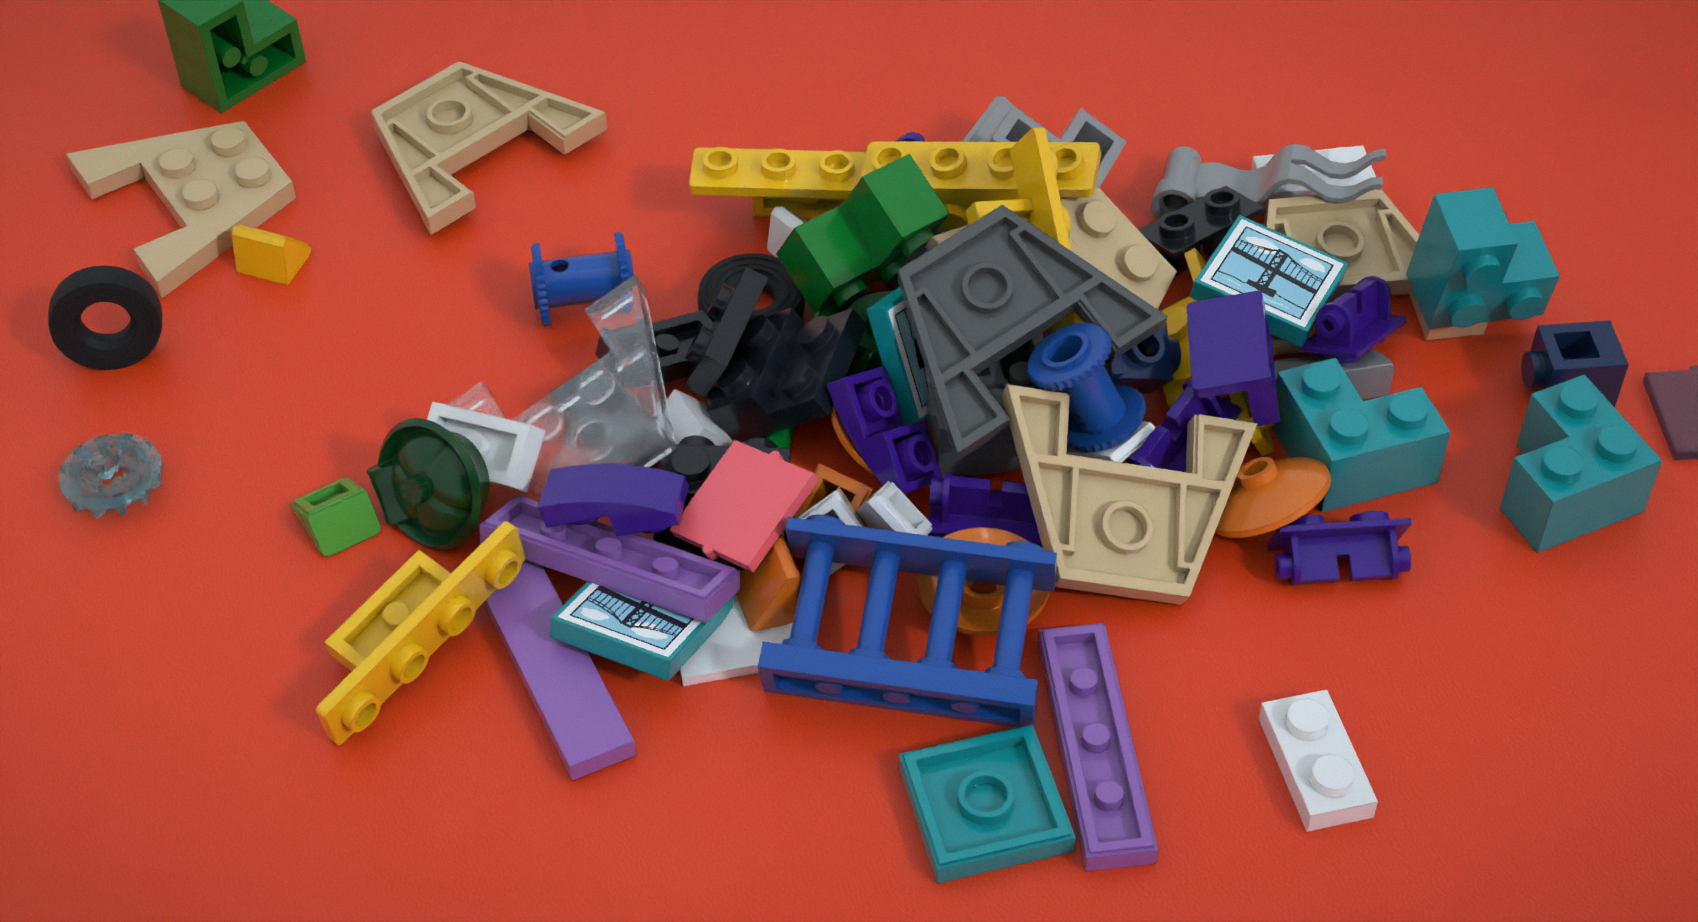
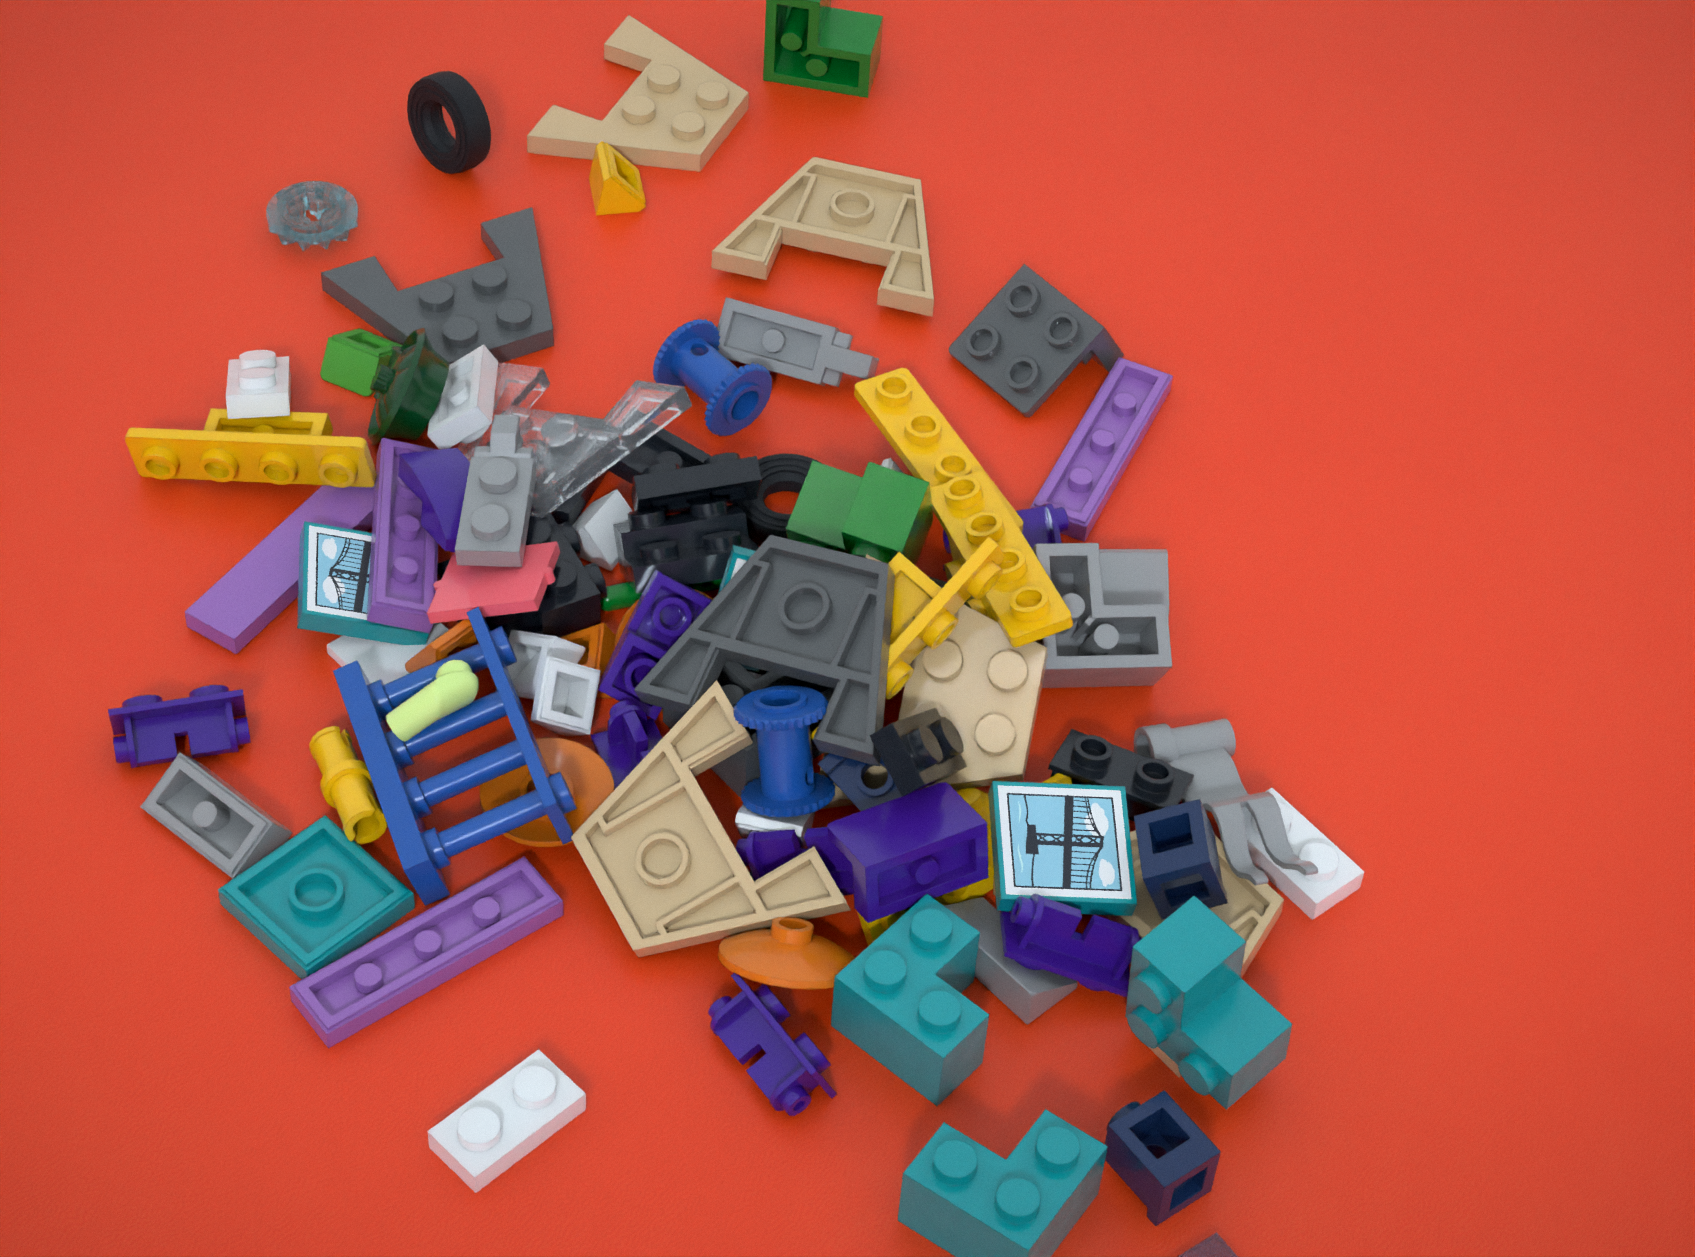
camera: 55 degrees right, 0 degrees up
none -> dark purple hinge [108,685,251,768]
none -> light grey slope [140,752,293,879]
none -> white plate [226,350,291,419]
none -> yellow pin [309,726,387,844]
none -> dark grey wing [321,207,554,365]
none -> yellowish green arm [386,660,479,742]
none -> light grey hinge [455,415,536,567]
none -> light grey hinge [717,297,879,387]
none -> black plate [870,708,967,797]
none -> dark grey bracket [949,264,1124,417]
none -> medium lavender tile [1030,357,1173,542]
none -> dark blue brick [1134,799,1228,920]

